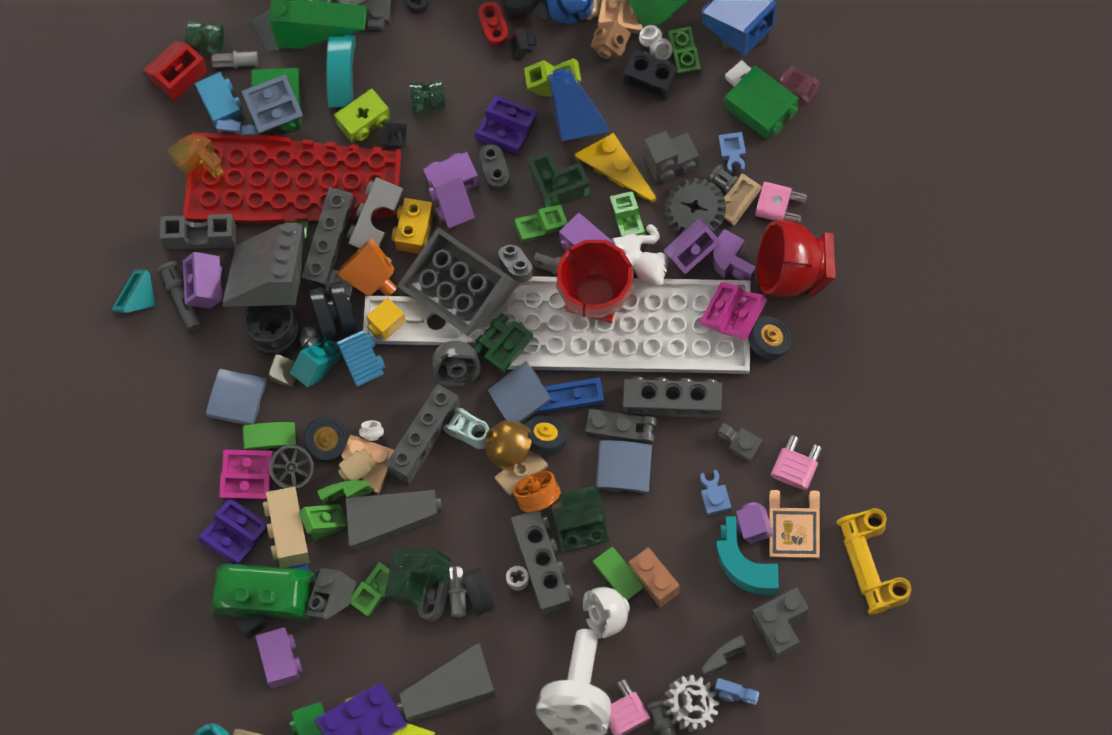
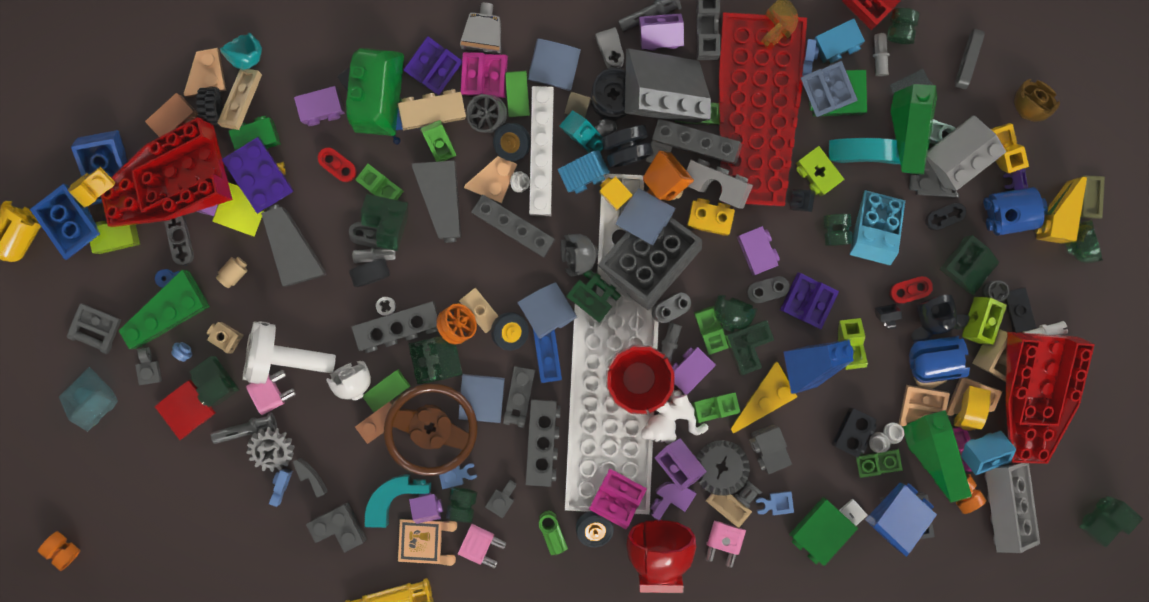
camera: 90 degrees right, 20 degrees up
dark grey slope [304,568,357,619] -> none
bright green slope [317,480,375,504] -> none
tan brick [338,448,376,482] -> none
medium lavender brick [428,168,475,228] -> none
light aqua piece [443,407,489,449] -> none
pearl gold cylinder [485,420,531,471] -> none
medium nougat brick [590,20,631,59] -> none
clear pink brick [780,65,820,103] -> none
none -> red plate [318,148,357,182]
none -> reddish brown piece [384,384,477,476]
none -> clear green wheel [446,487,478,523]
none -> light grey torso [460,2,501,55]
none -> white brick [529,86,554,216]
none -> bright green piece [539,511,568,555]
none -> light grey piece [595,27,624,69]
none -> sand blue slope [616,188,676,245]
none -> clear green cylinder [714,294,758,332]
none -> medium azure slope [850,190,905,265]

